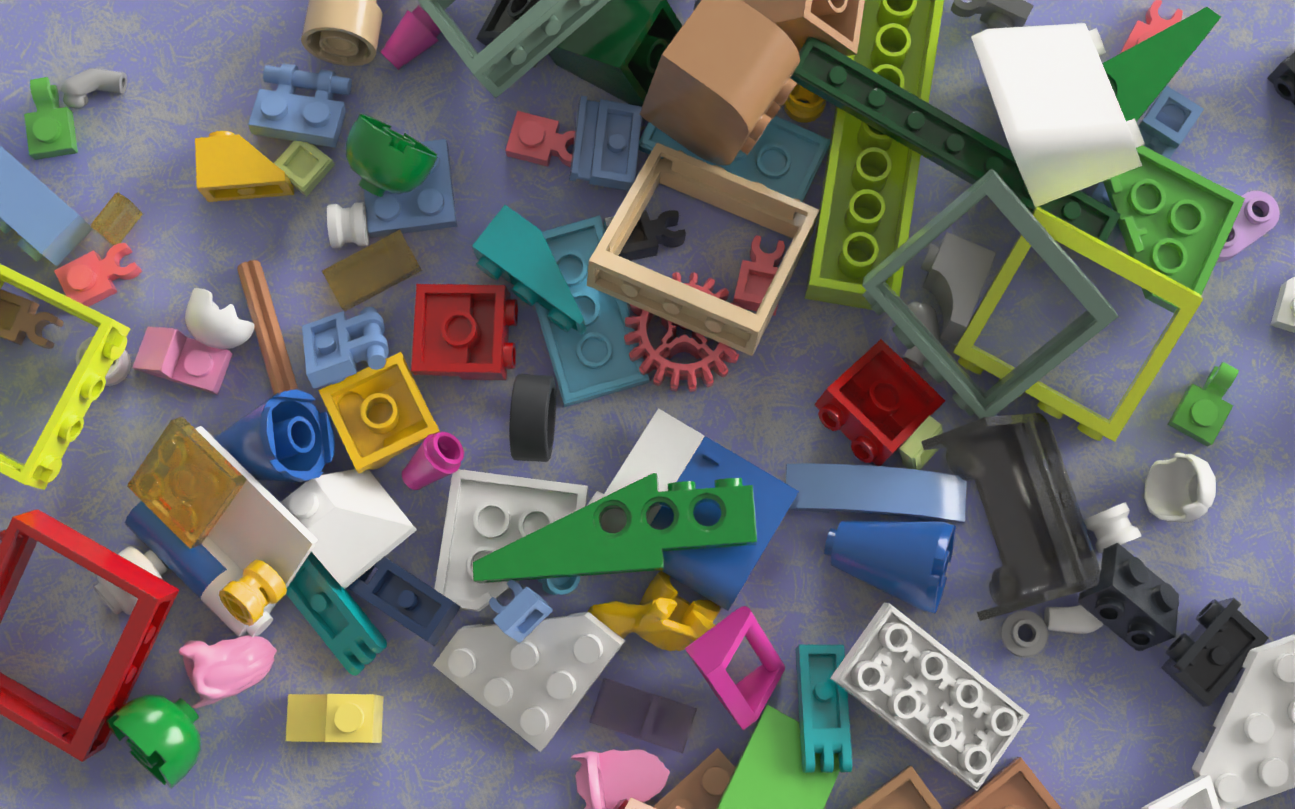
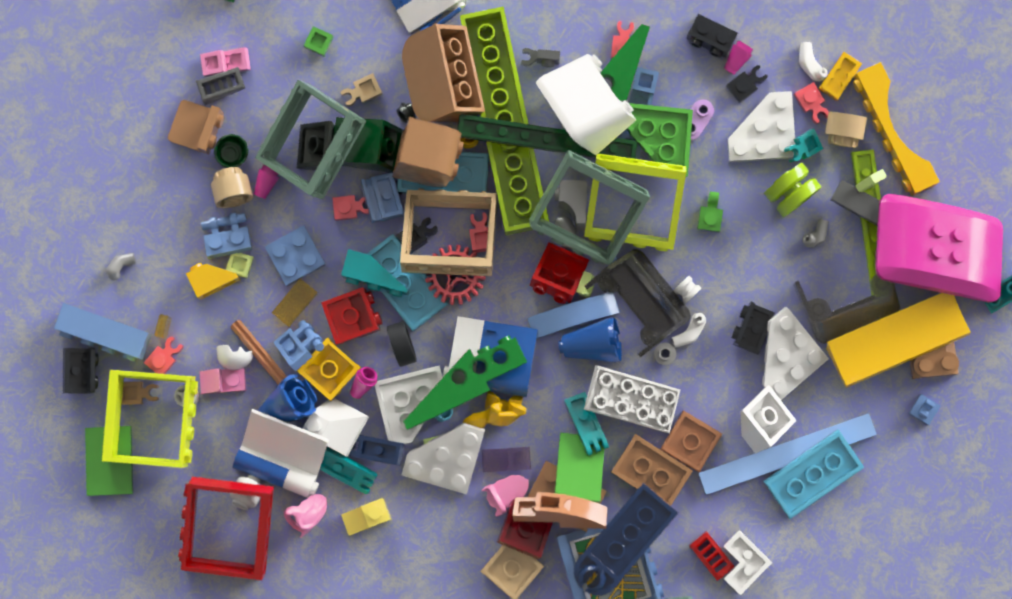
camera: 20 degrees left, 5 degrees up
bright green plate [24,77,78,160] -> none
green cylinder [106,695,201,789] -> none
clear yellow plate [127,416,247,549] -> none
yellow wheel [219,559,287,626] -> none
white wheel [327,202,369,248] -> none
green cylinder [346,114,438,197] -> none
medium blue tile [489,580,553,643] -> none
dark pink tile [685,606,785,730] -> none
black bracket [1078,543,1179,651] -> none
white hair [1144,453,1216,523] -> none

